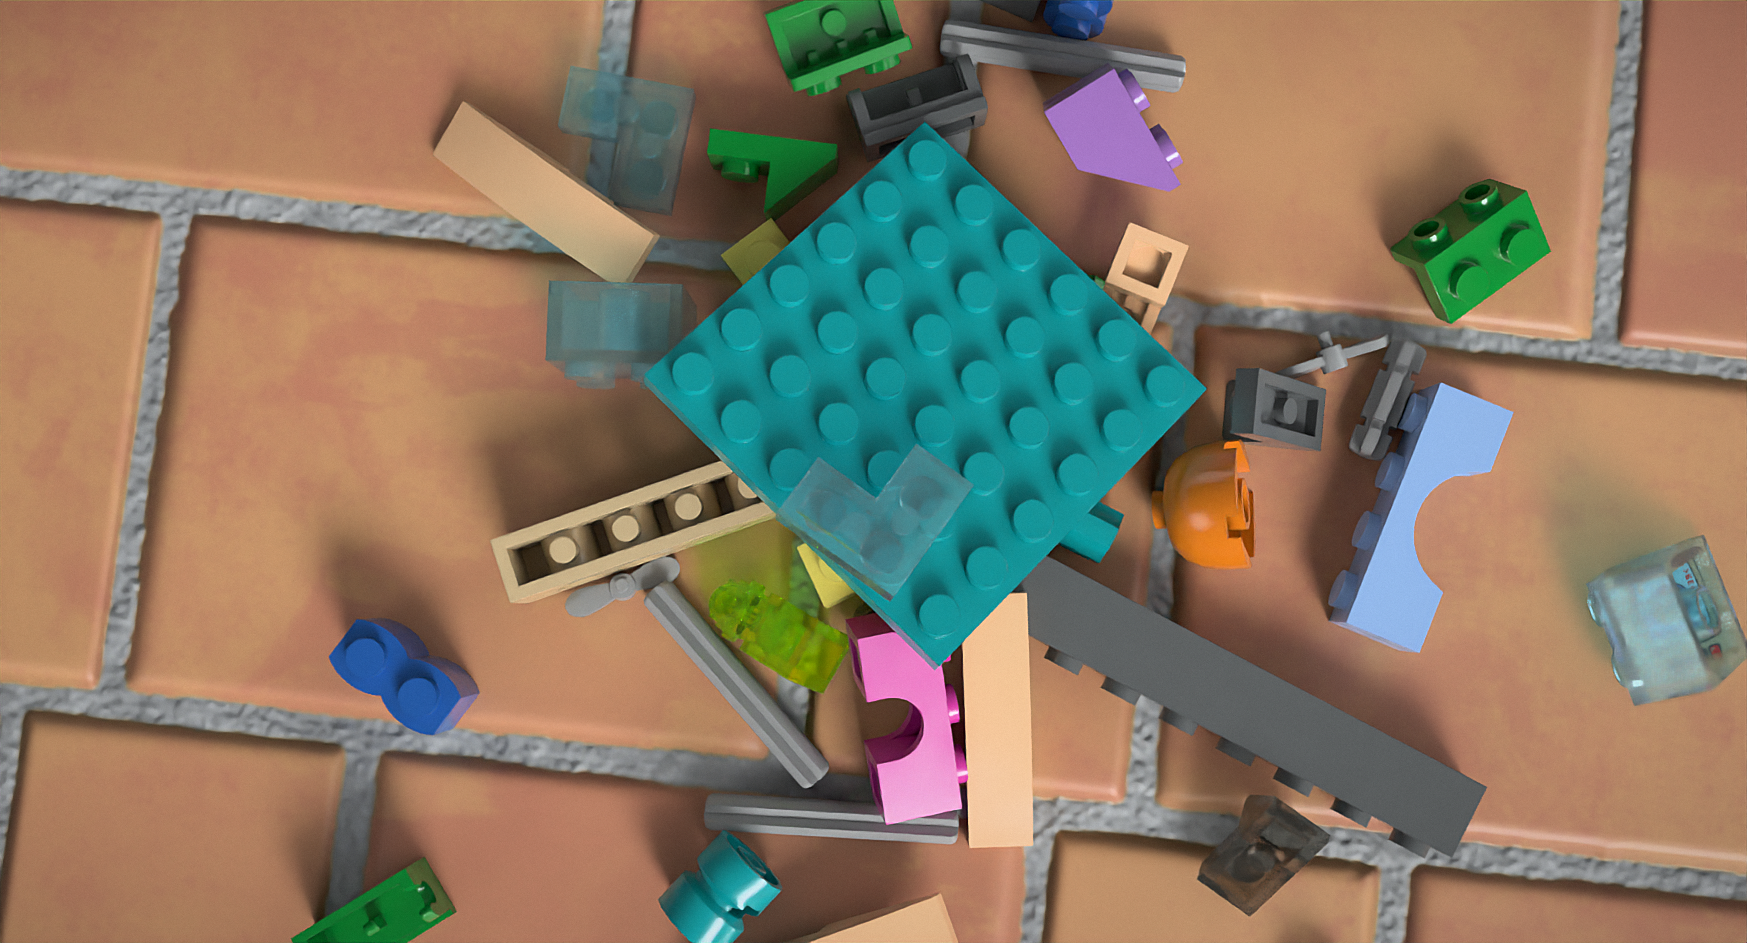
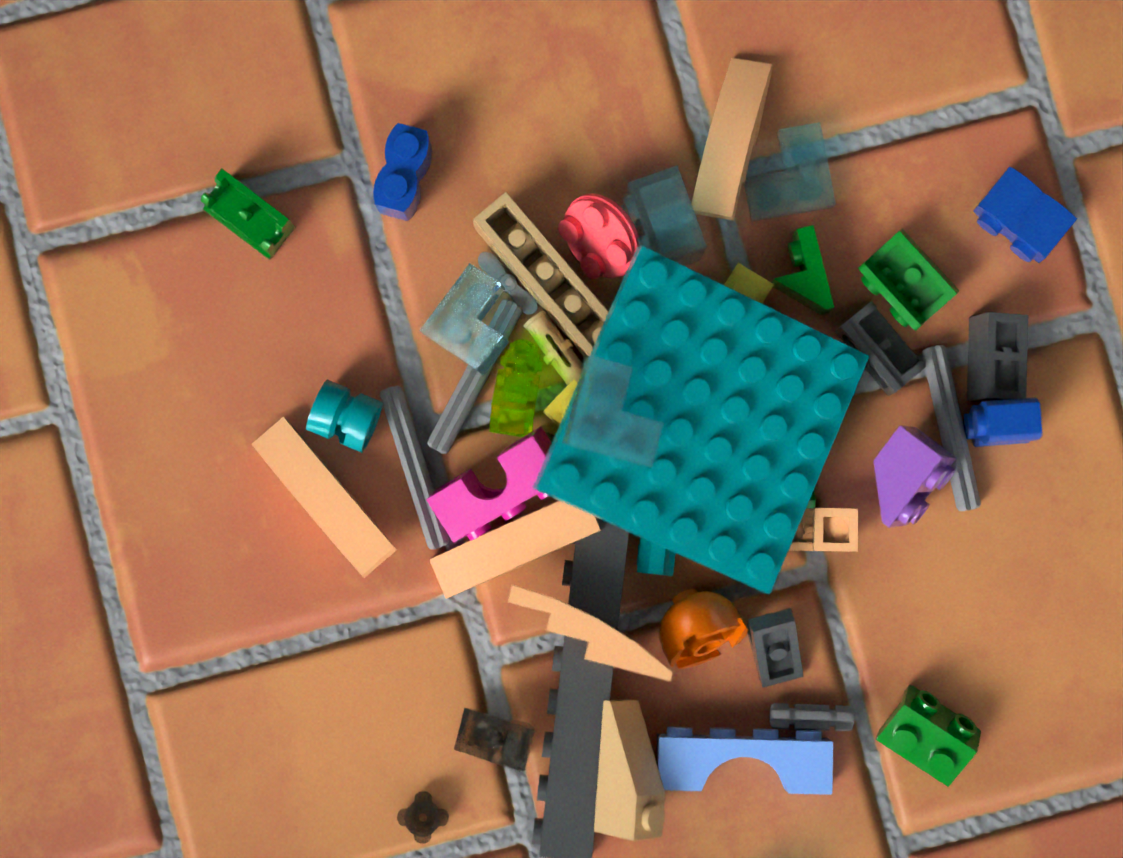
camera: 65 degrees right, 0 degrees up
light grey piece [1275,331,1390,379] -> none
none -> clear light blue plate [419,263,509,376]
none -> light nougat slope [508,585,673,681]
none -> tan pin [523,310,585,386]
none -> coral piece [558,193,640,279]
none -> tan slope [594,699,665,841]

